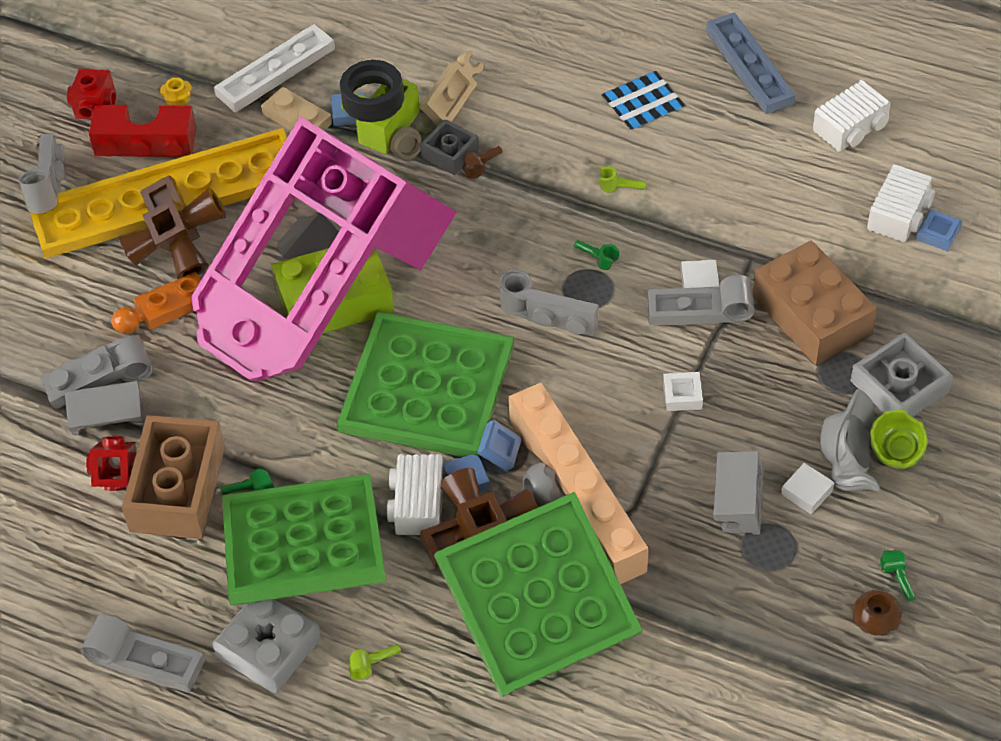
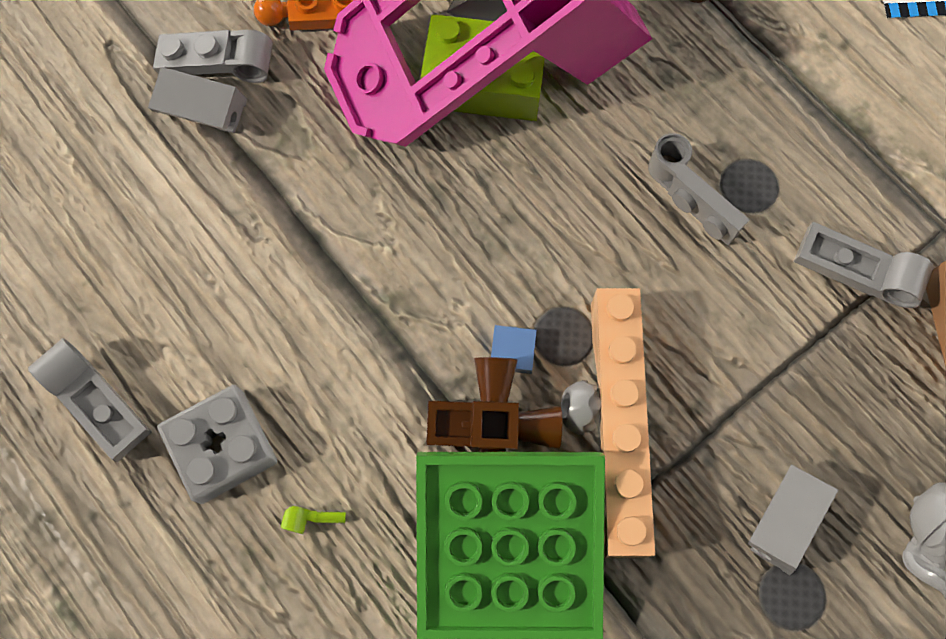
camera: 25 degrees right, 20 degrees up
red brick [86,436,137,491] -> none
medium nougat brick [122,415,225,539] -> none
green hand [221,469,275,495] -> none
bright green plate [222,474,386,606] -> none
bright green plate [337,312,514,457] -> none
white brick [387,454,444,535] -> none
medium blue tile [477,419,522,471] -> none
green hand [574,240,620,270] -> none
lime hand [598,166,646,193] -> none
white tile [663,372,703,411] -> none
white tile [681,260,719,288] -> none
white tile [781,463,835,515] -> none

